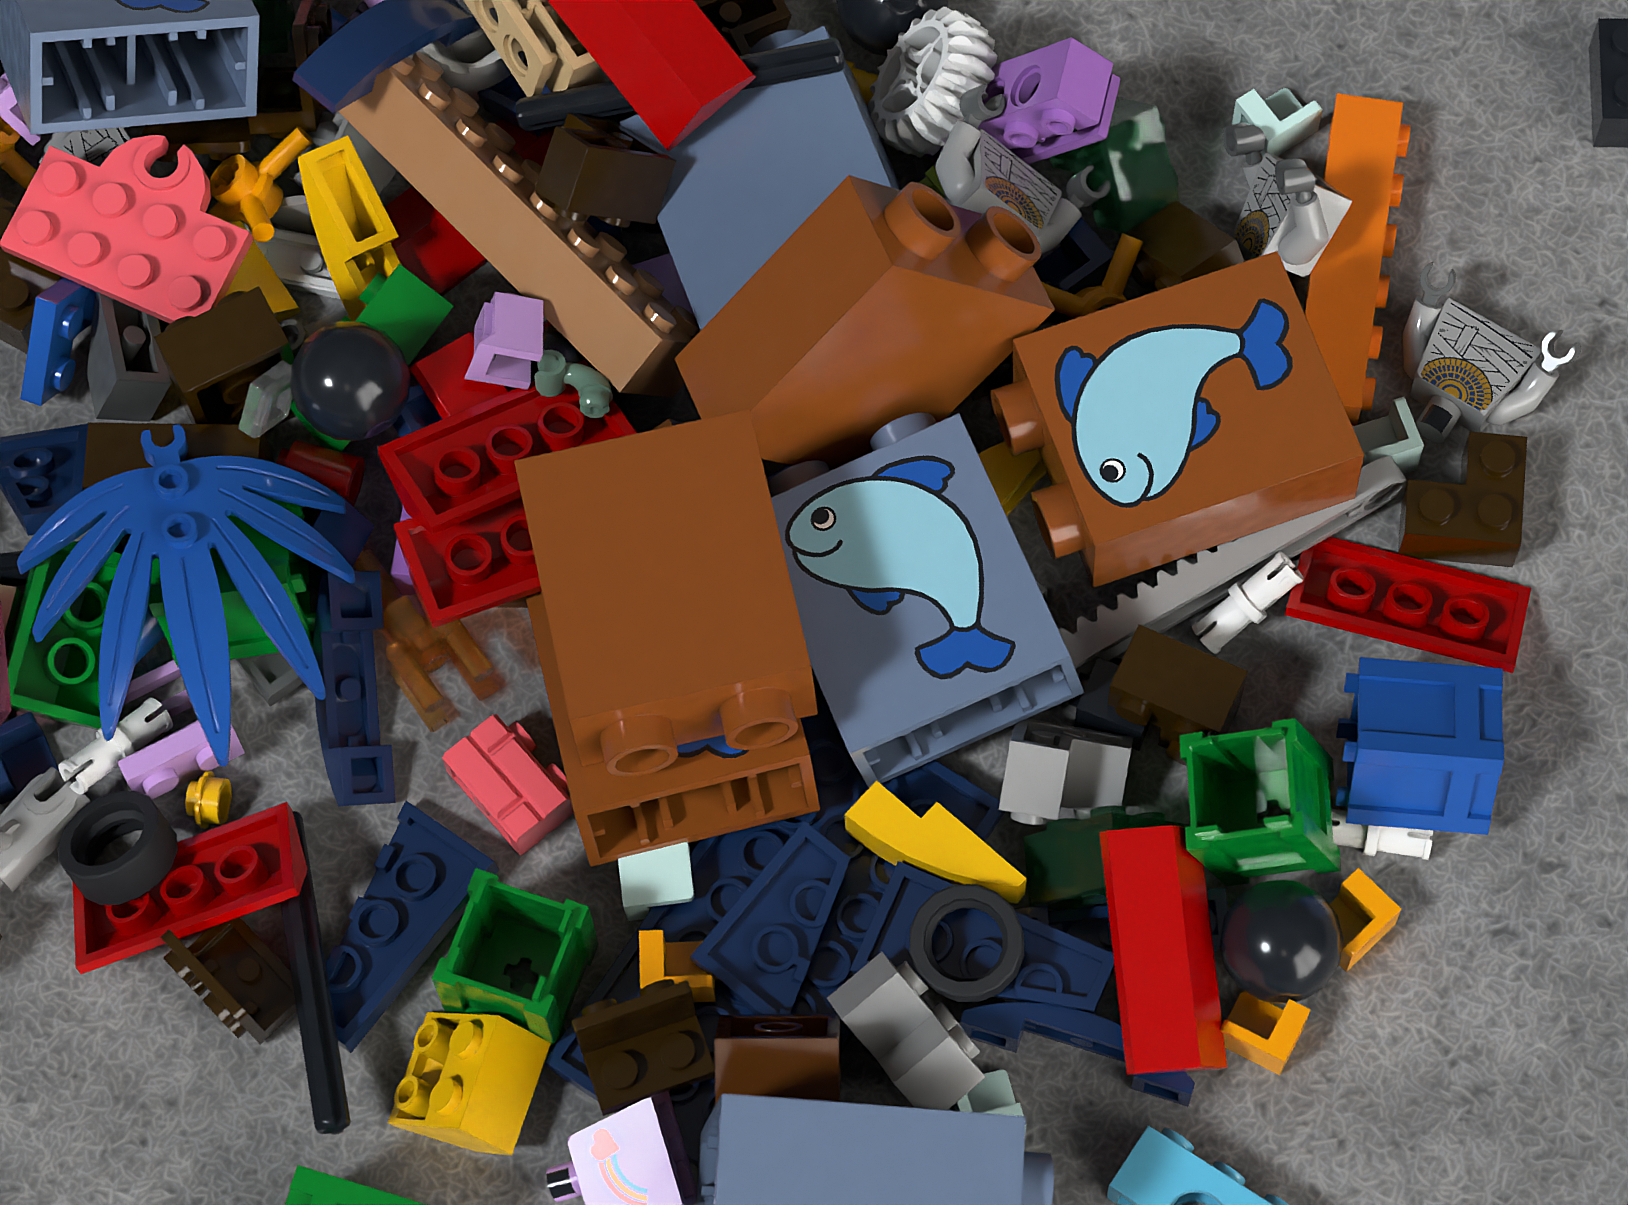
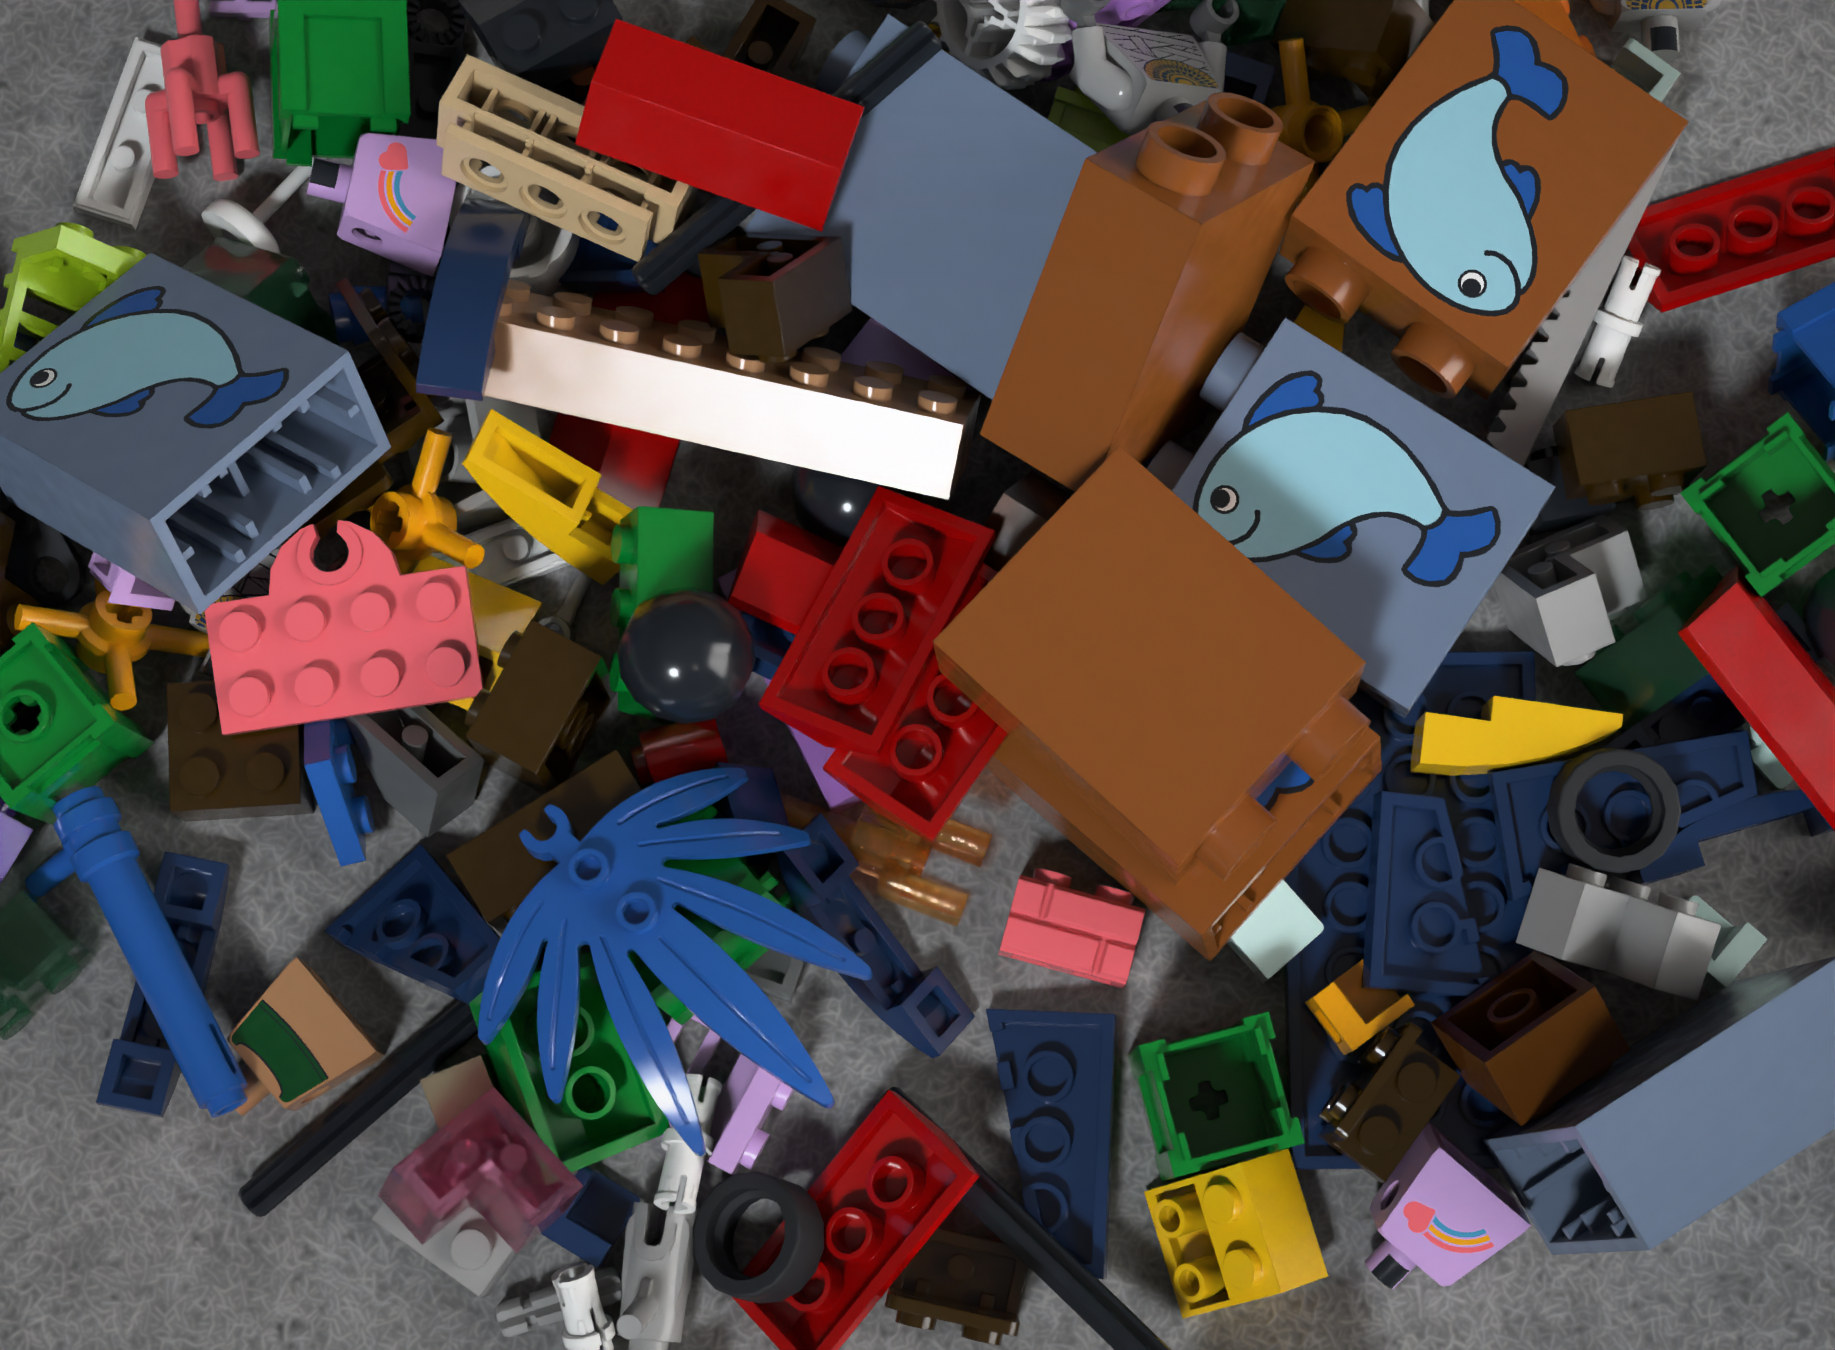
camera: 40 degrees left, 10 degrees up
yellow plate [185,771,232,829] -> none
clear tile [238,360,293,439] -> none
lavender window [464,292,543,390] -> none
sand green arm [534,350,613,418] -> none
dark brown brick [1398,431,1527,568] -> none

